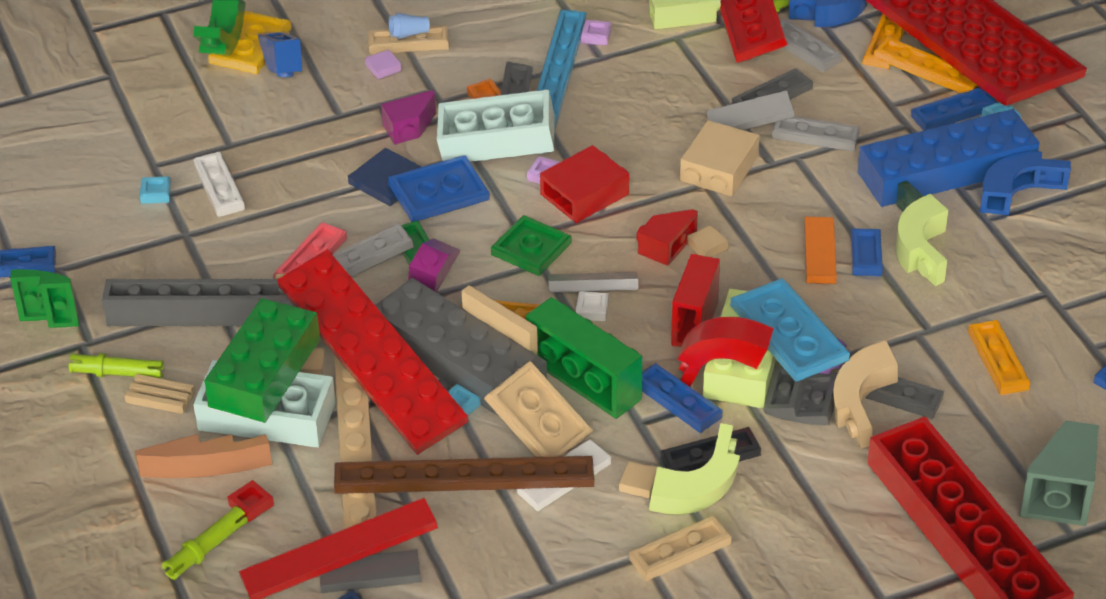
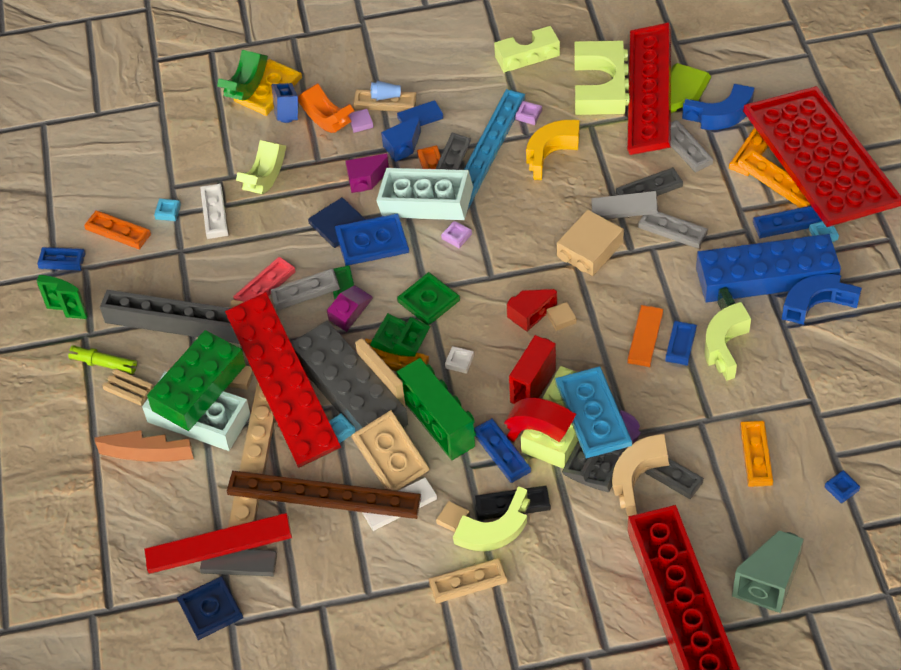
camera: 15 degrees right, 10 degrees up
lime pin [162,506,248,580] -> none
red plate [227,480,274,522] -> none
red brick [540,145,630,223] -> none
light grey tile [548,272,638,292] -> none
none -> orange tile [84,210,151,250]
none -> yellowish green arch [236,140,287,194]
none -> orange arch [298,83,354,133]
none -> green slope [370,313,430,357]
none -> blue slope [381,115,421,162]
none -> blue tile [397,100,443,126]
none -> yellow arch [526,120,579,180]

